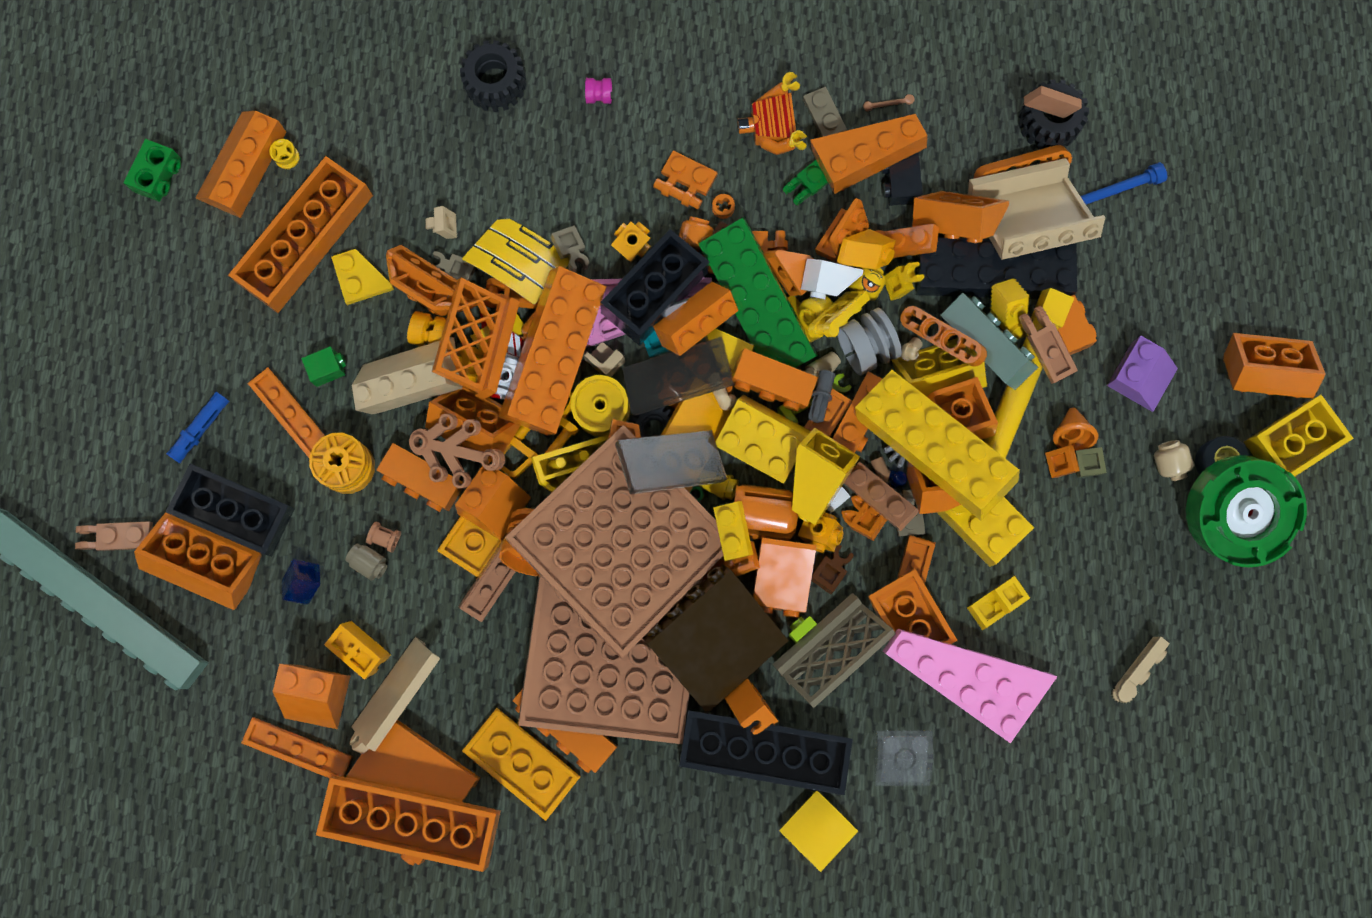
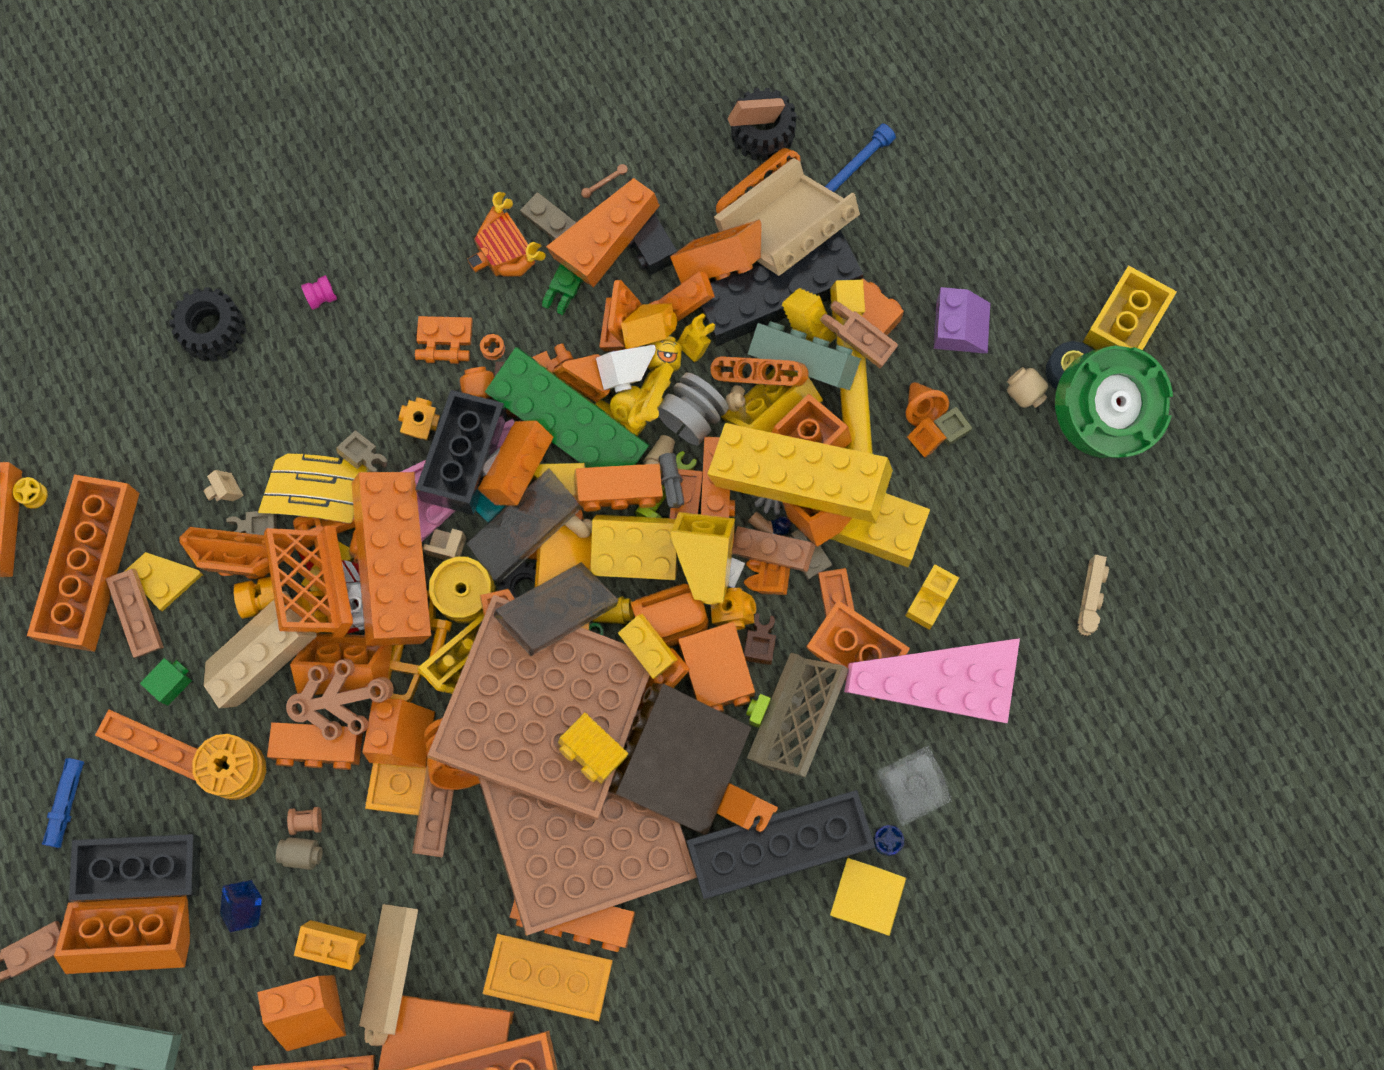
camera: 25 degrees left, 5 degrees down
orange brick [1223,333,1326,399] -> none
none -> nougat plate [106,569,164,658]
none -> yellow brick [558,712,628,784]
none -> clear blue wheel [873,825,904,856]

